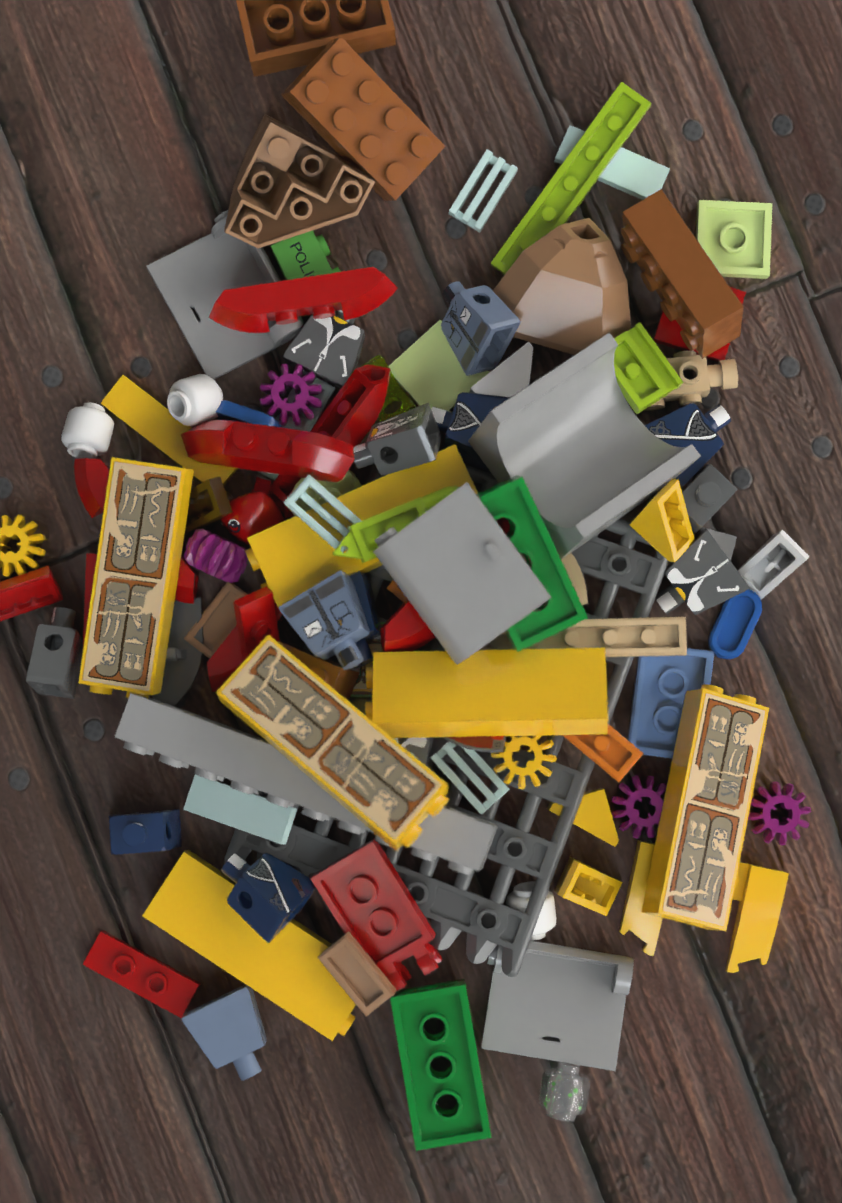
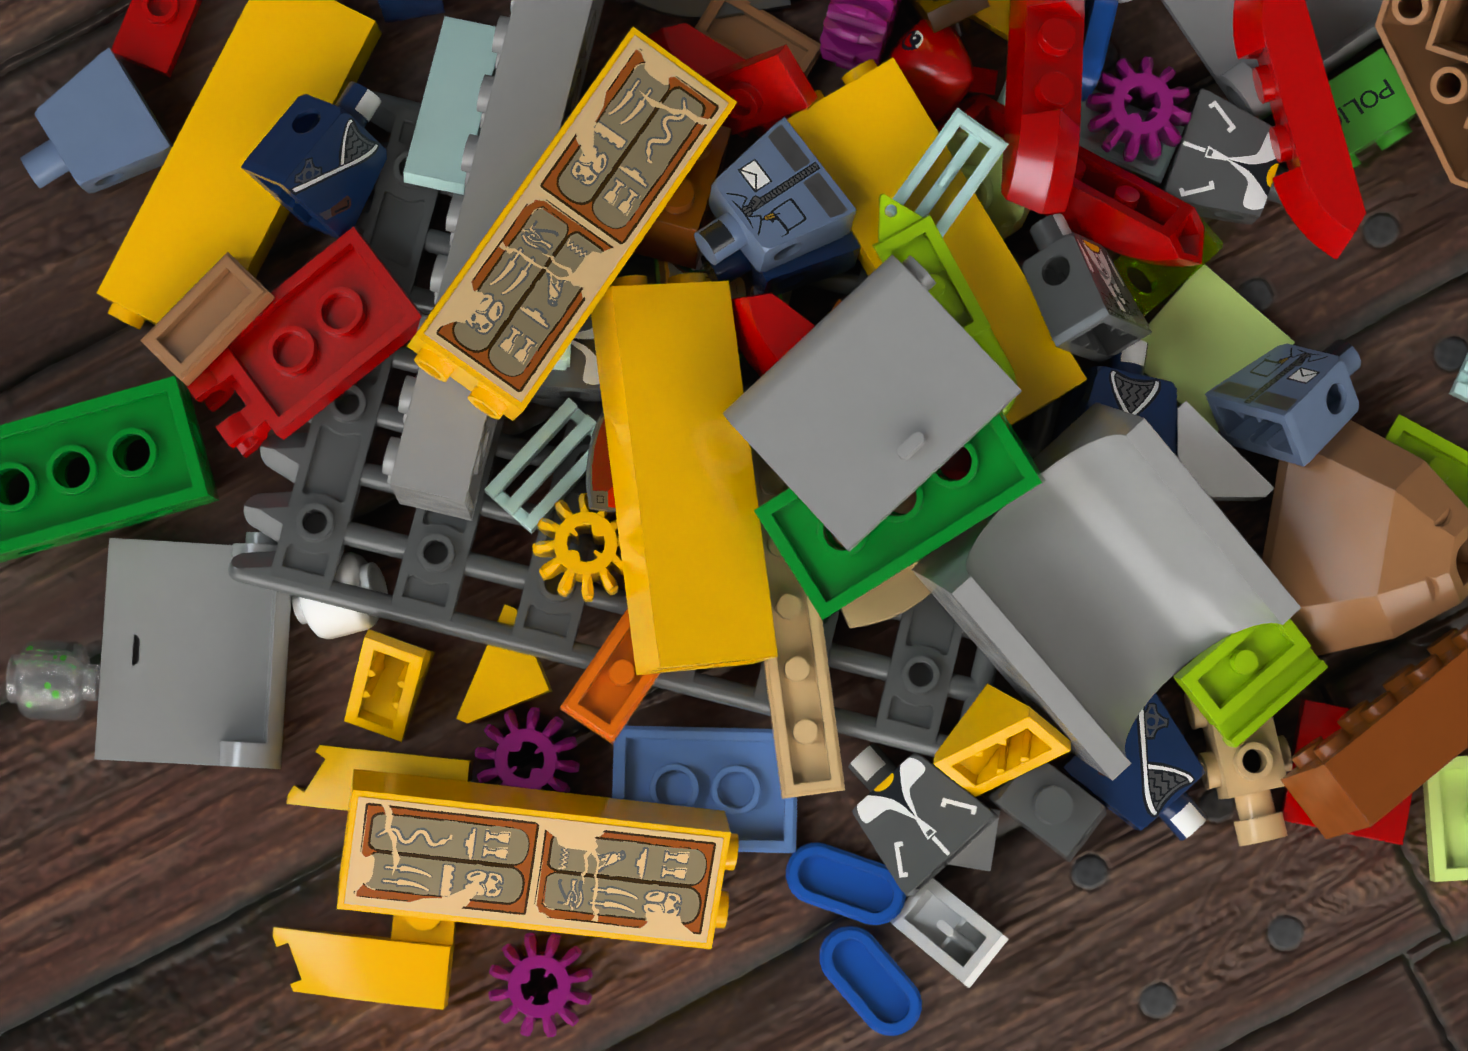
camera: 80 degrees right, 0 degrees up
none -> blue tile [819,925,922,1036]

